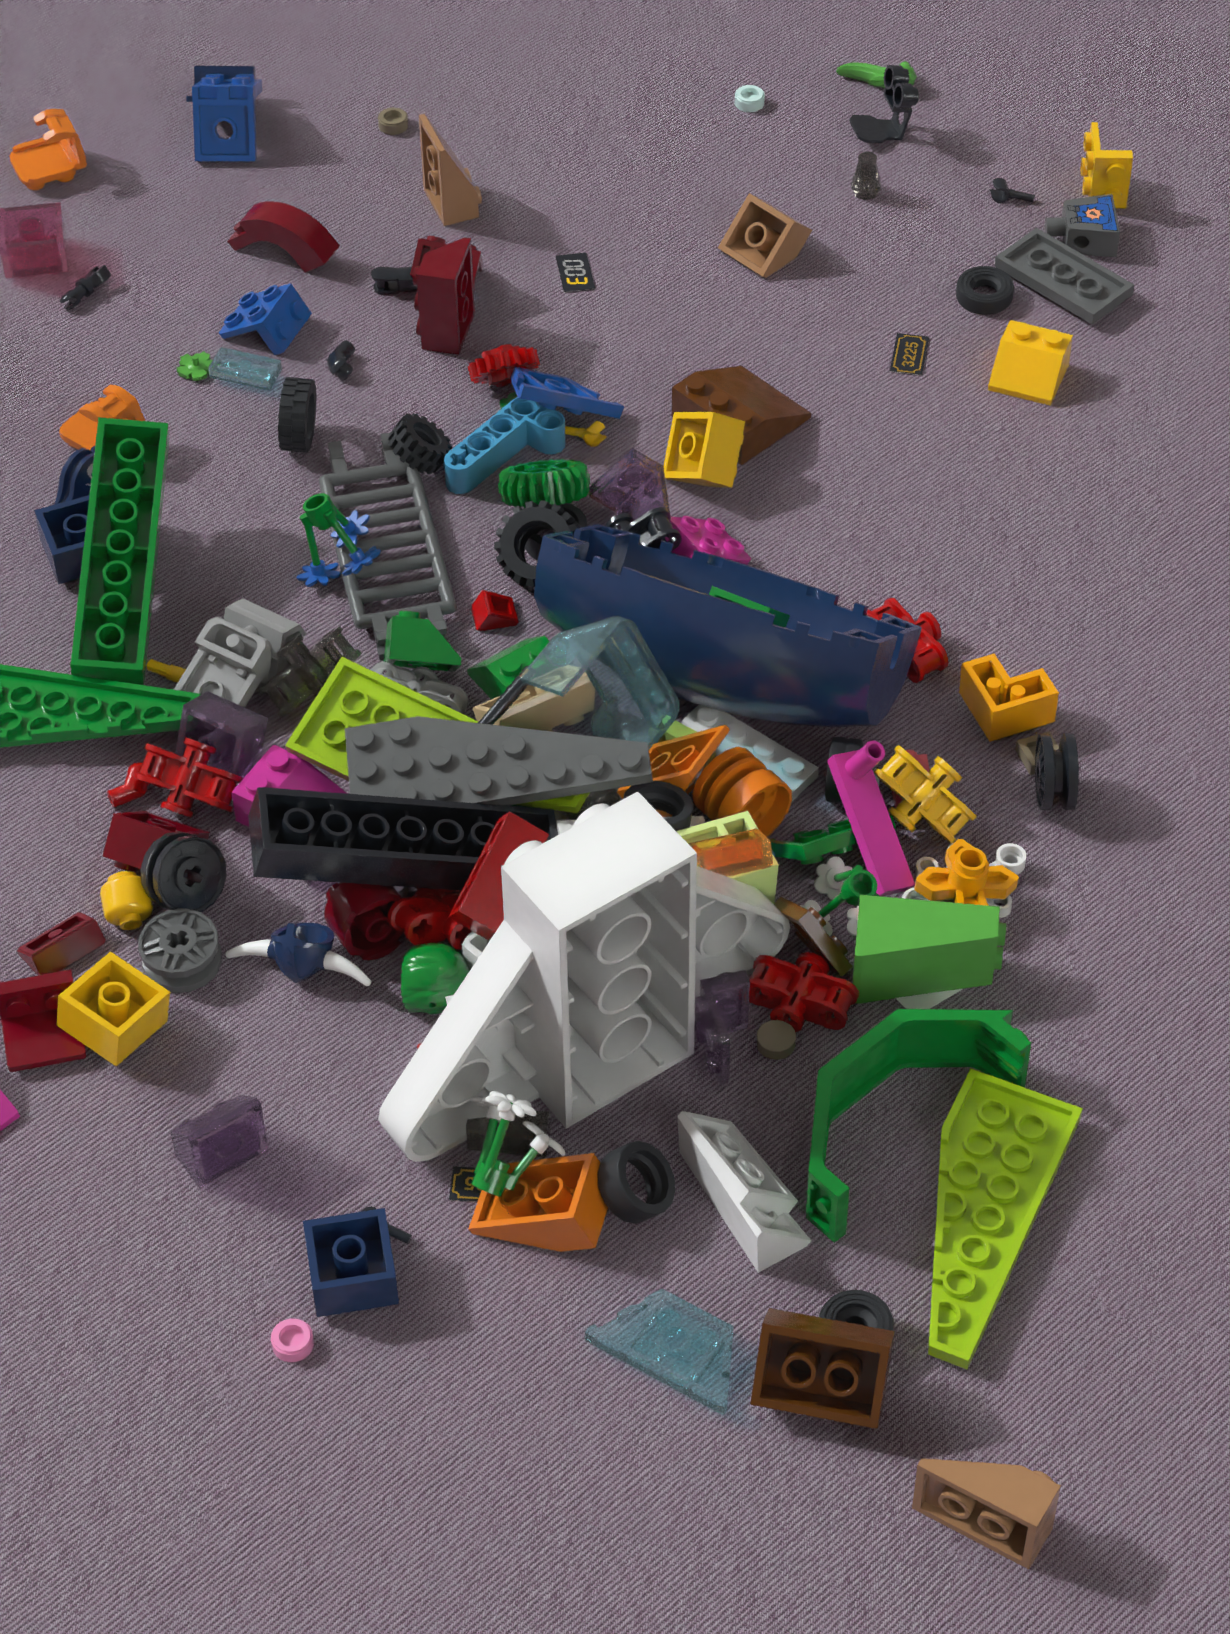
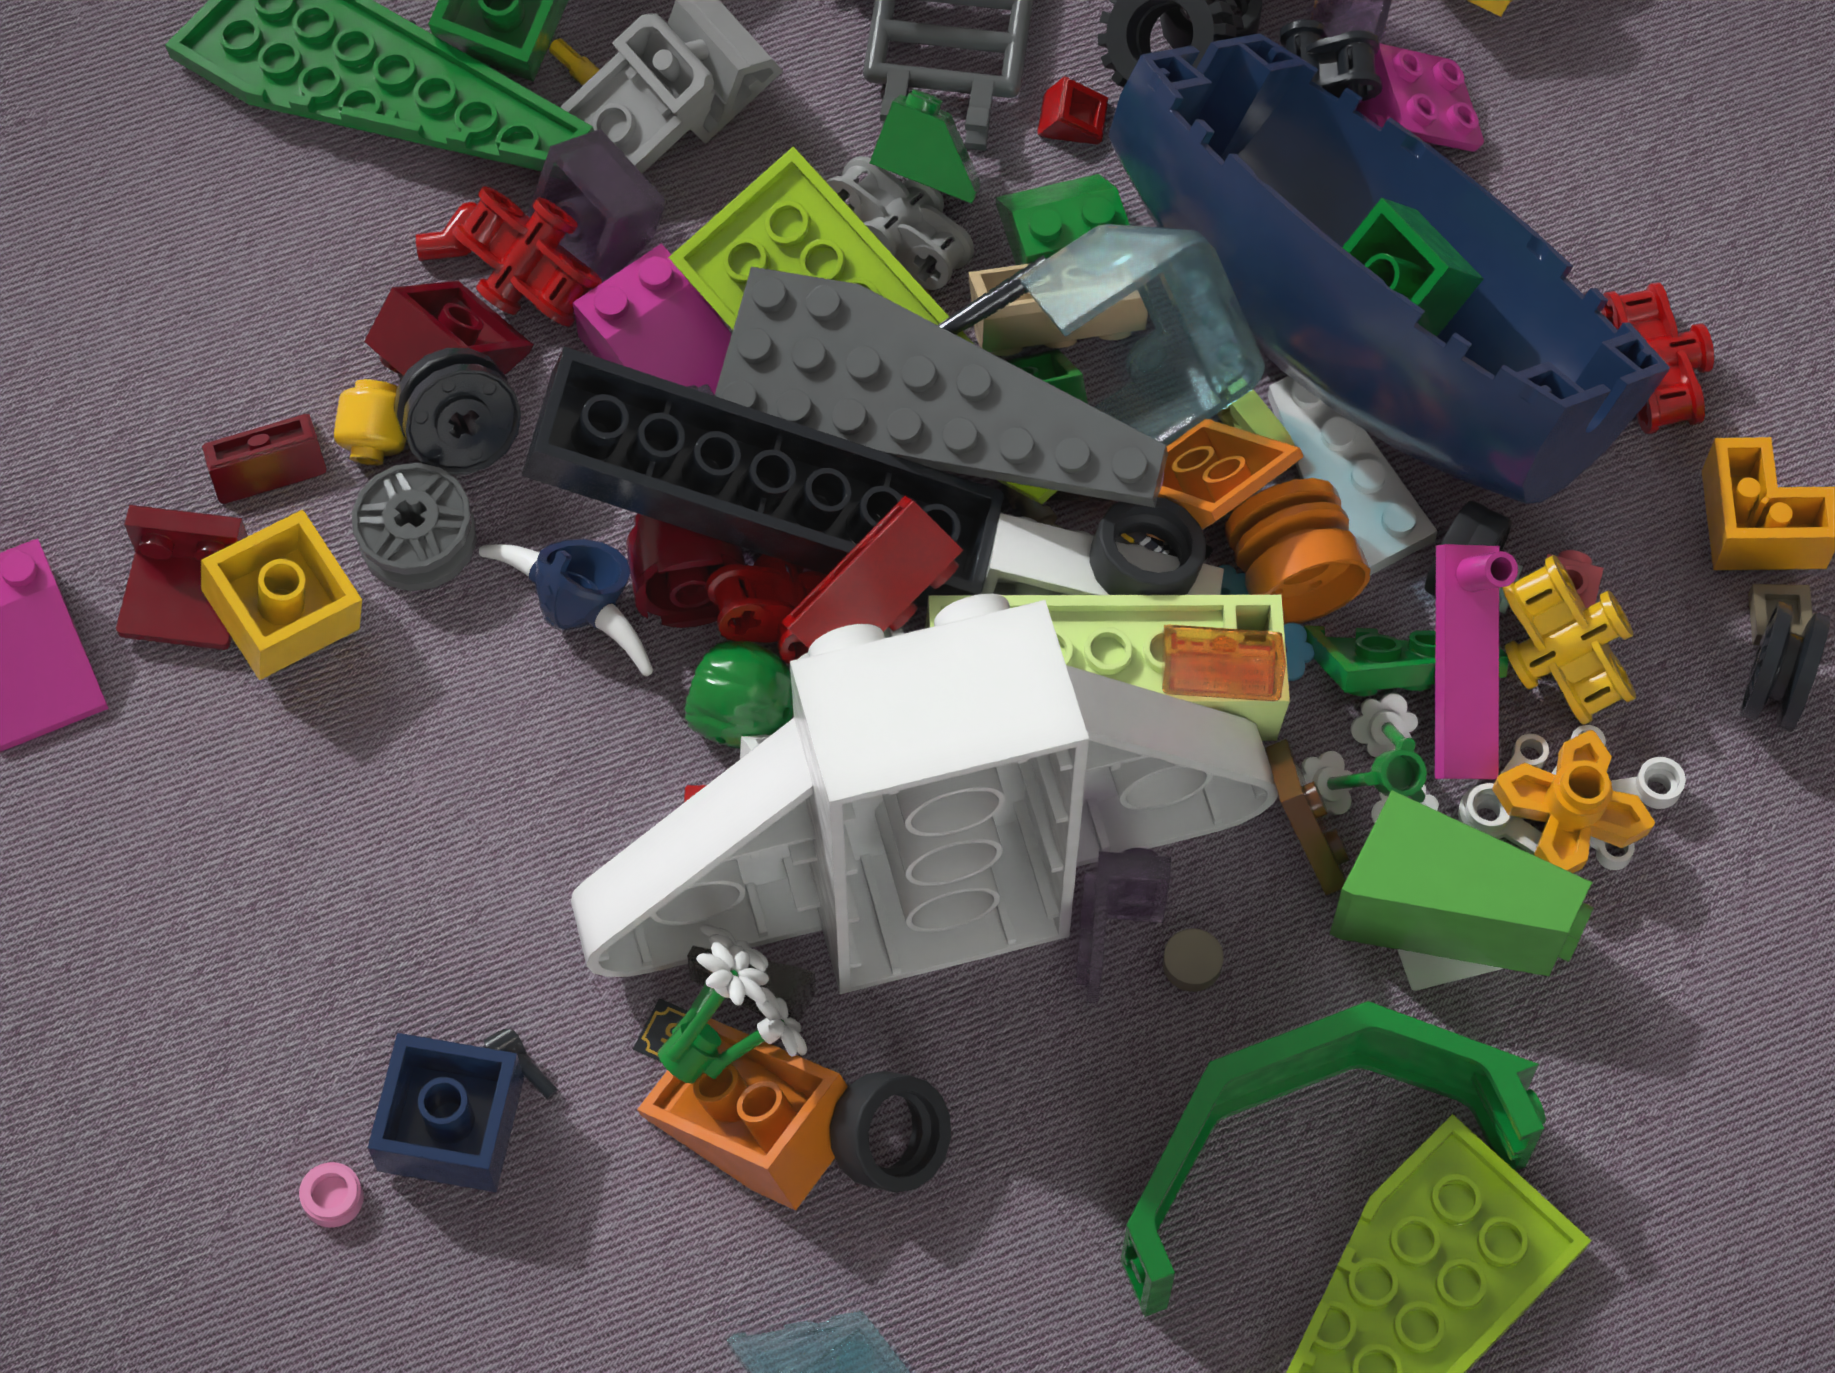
camera: 20 degrees right, 15 degrees up
clear purple slope [171,1095,268,1188] -> none
clear smoke axle [259,625,362,718] -> none
white slope [678,1111,811,1273] -> none
red axle [741,952,859,1032] -> none

